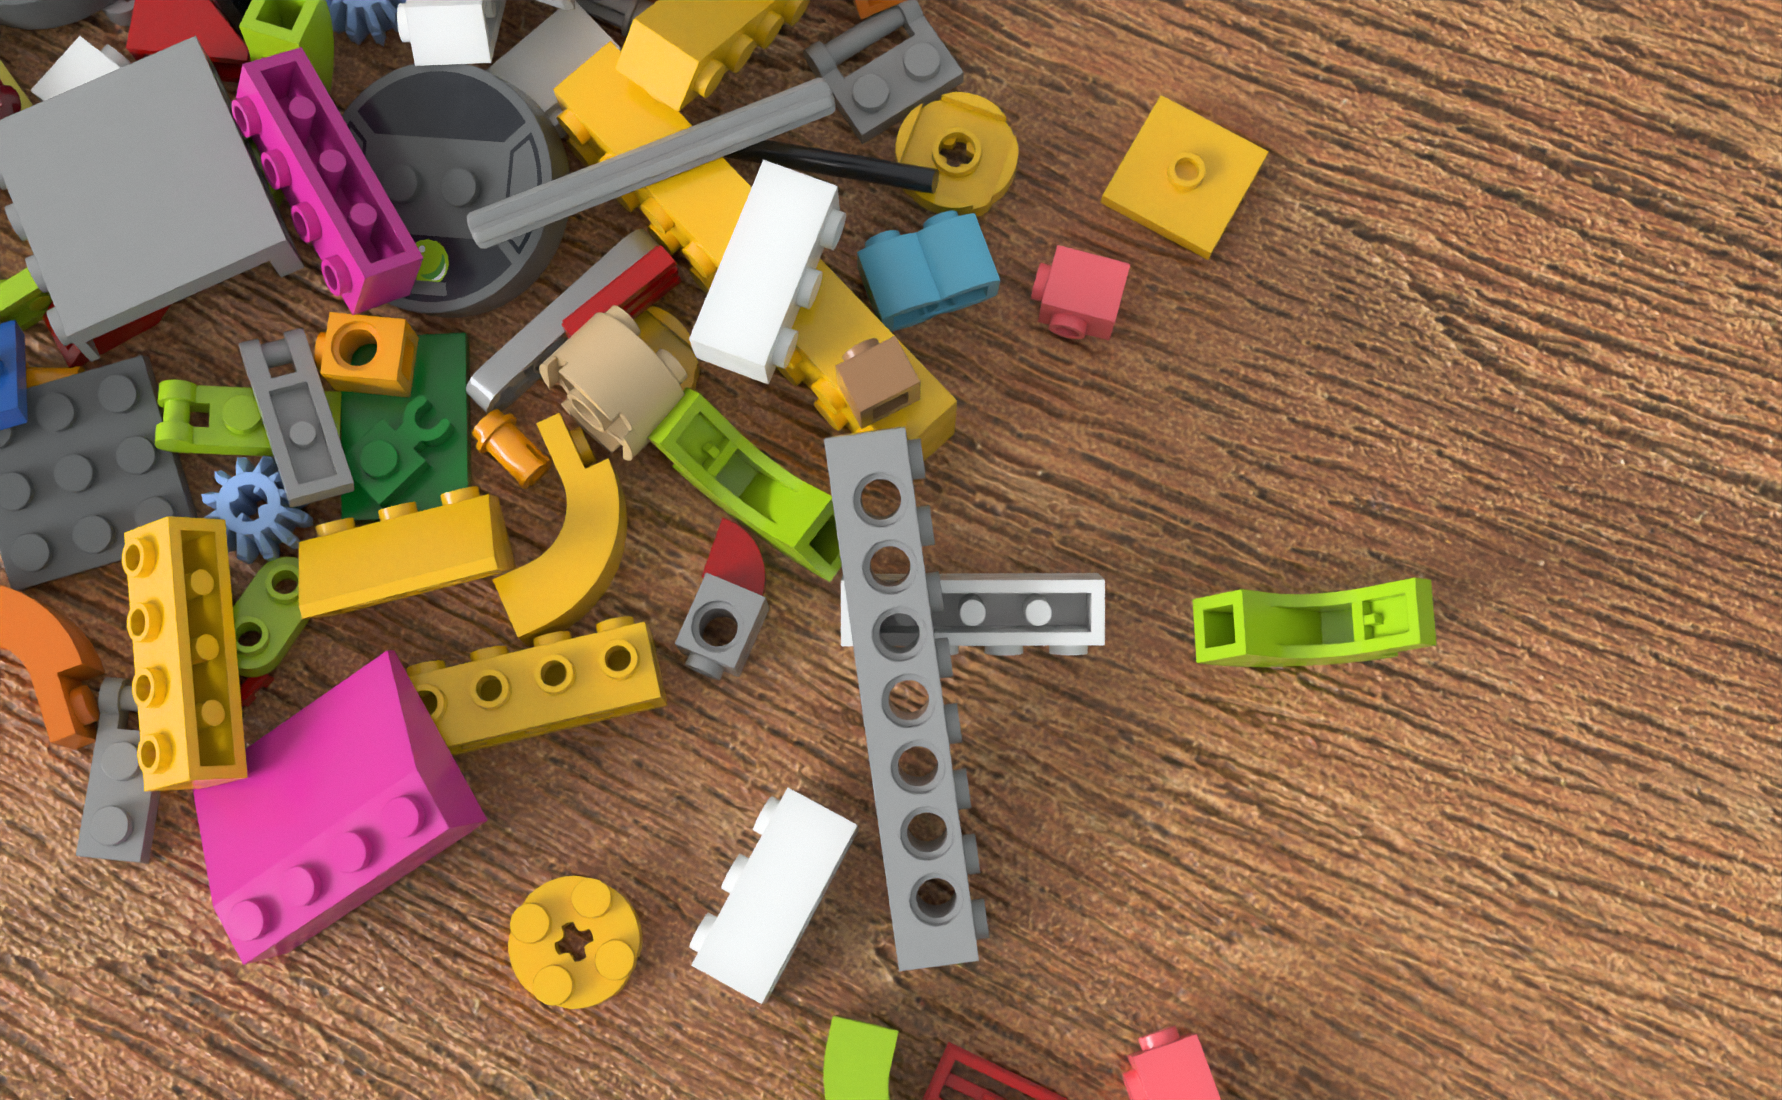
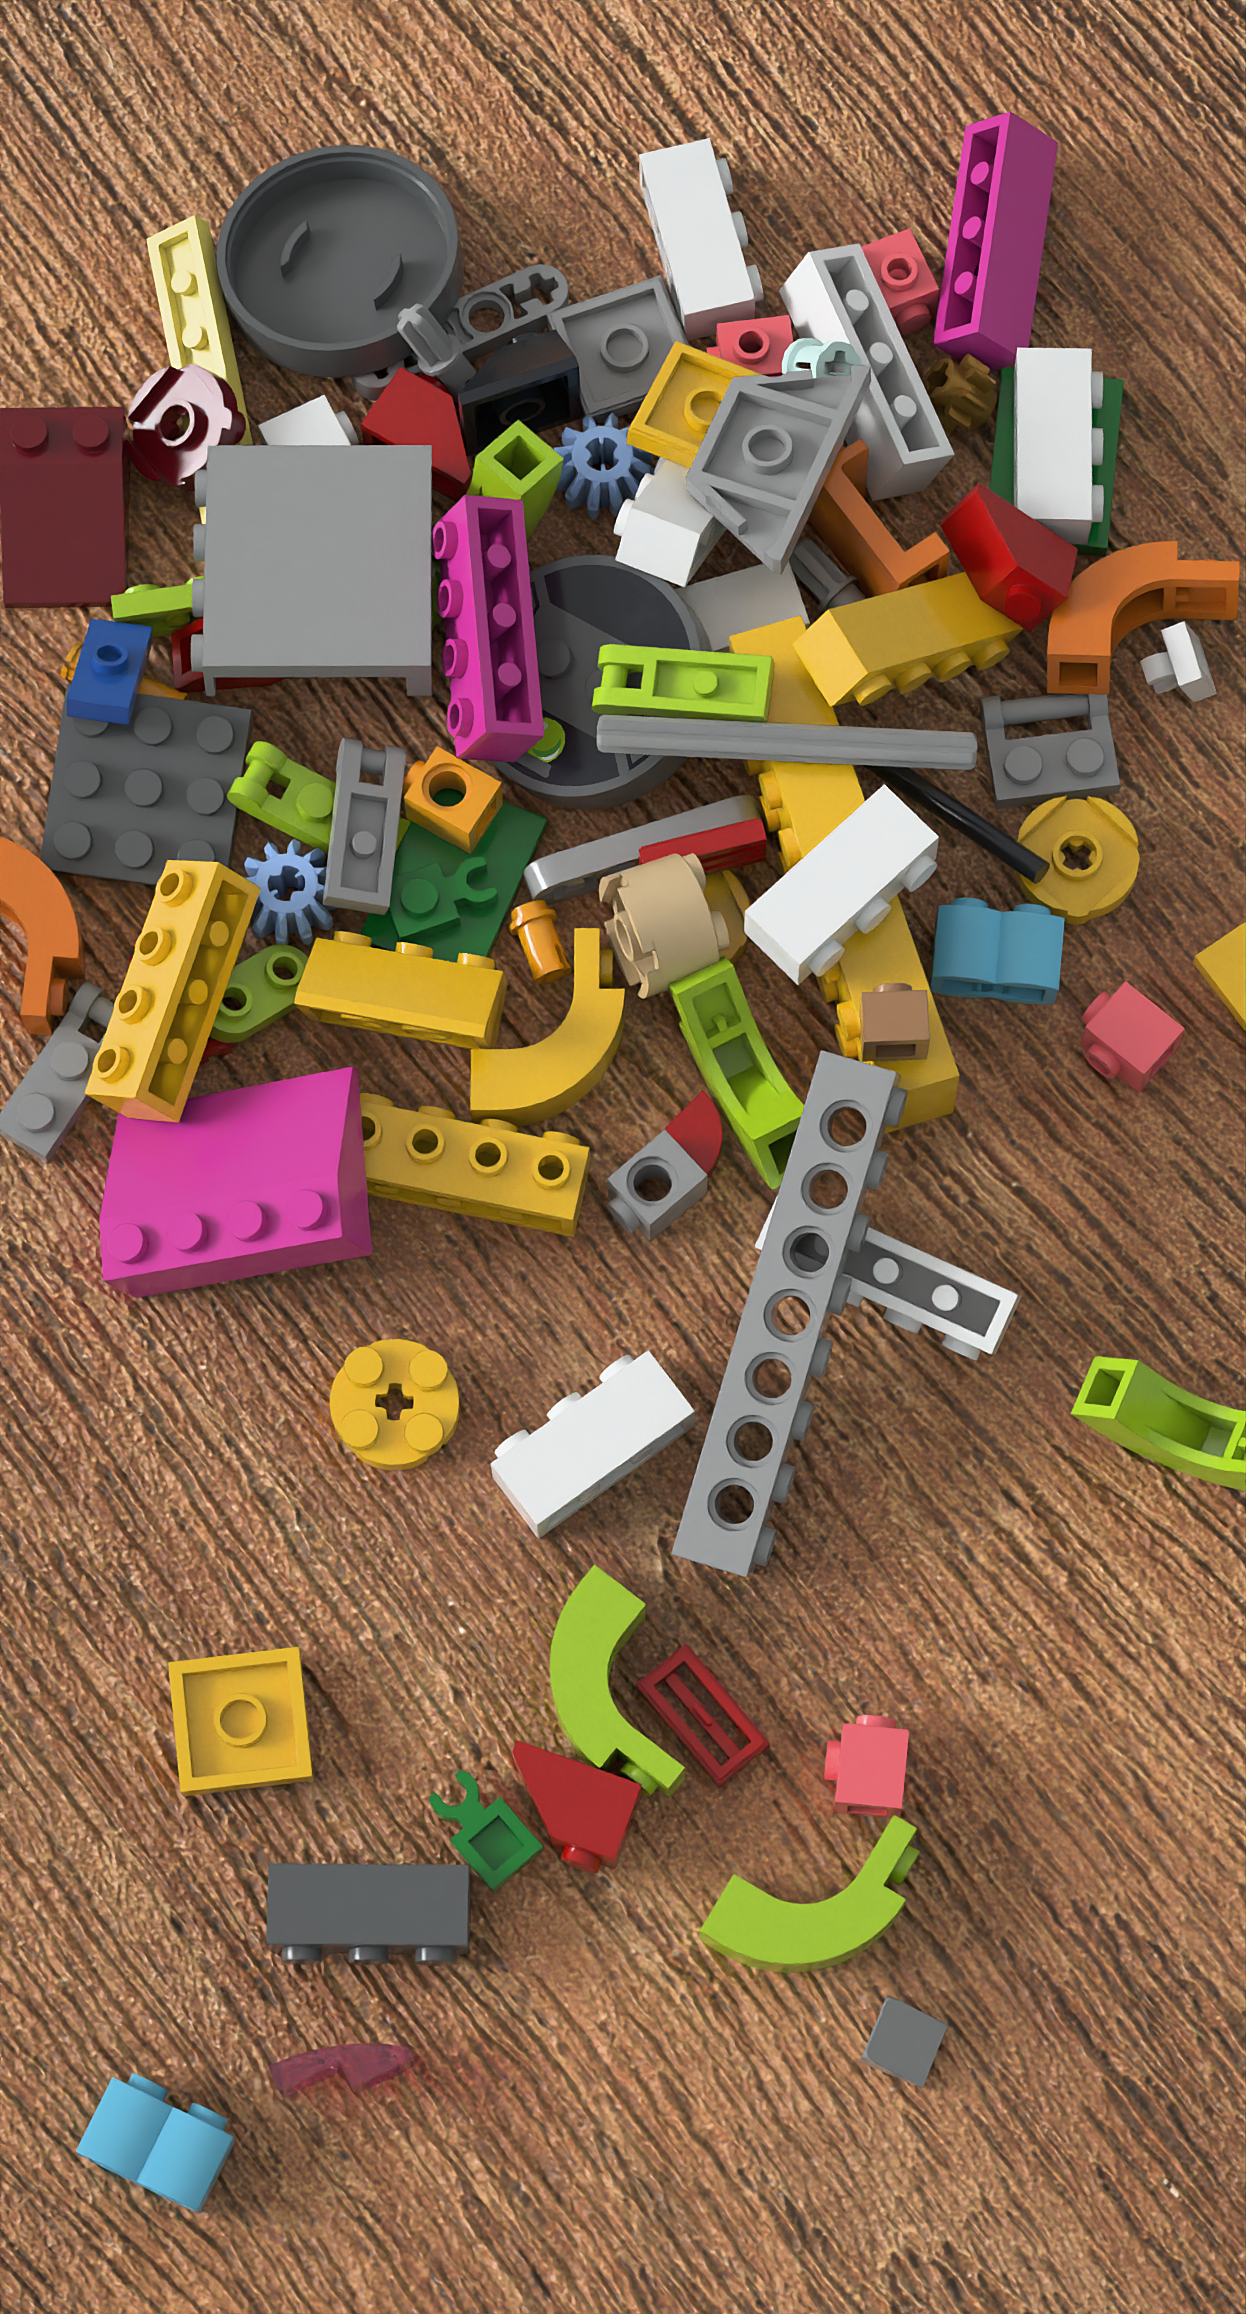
camera: 25 degrees right, 5 degrees down
none -> lime plate [592,644,775,722]

